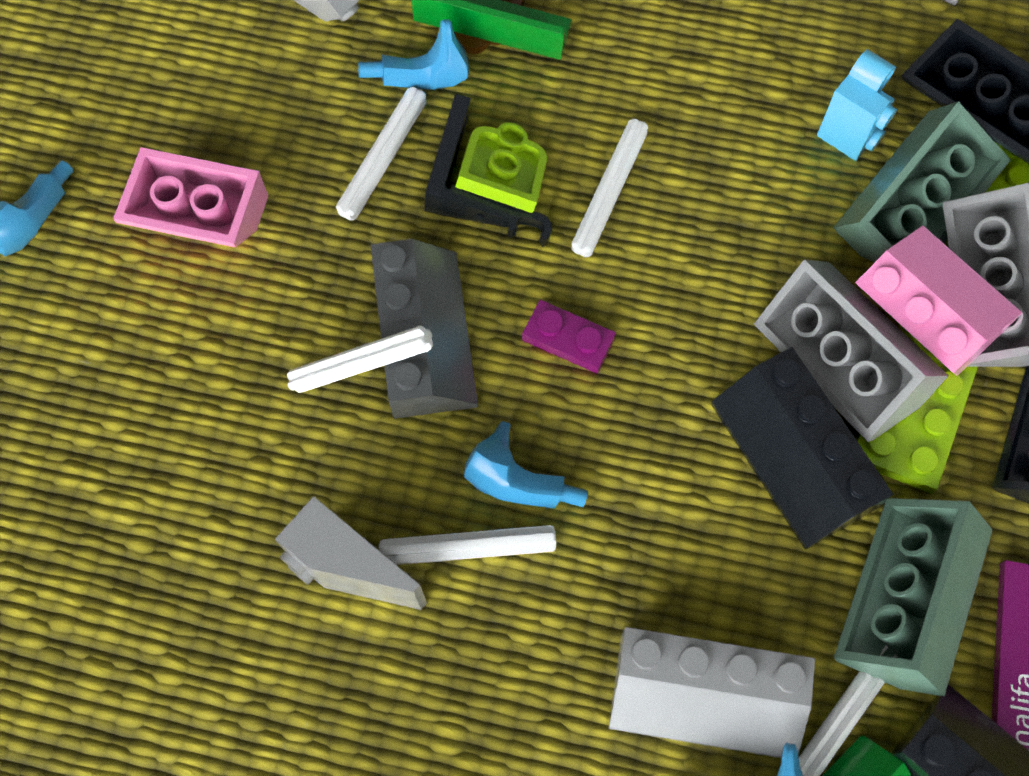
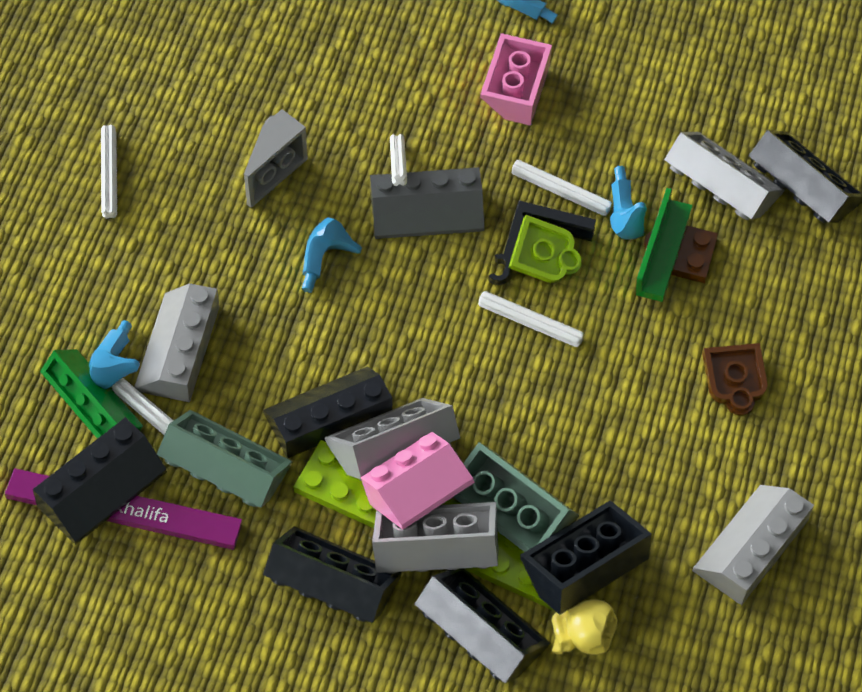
camera: 90 degrees right, 10 degrees down
white axle [379,525,556,565] -> none
magenta plate [522,300,616,374] -> none
medium azure hinge [817,49,897,161] -> none

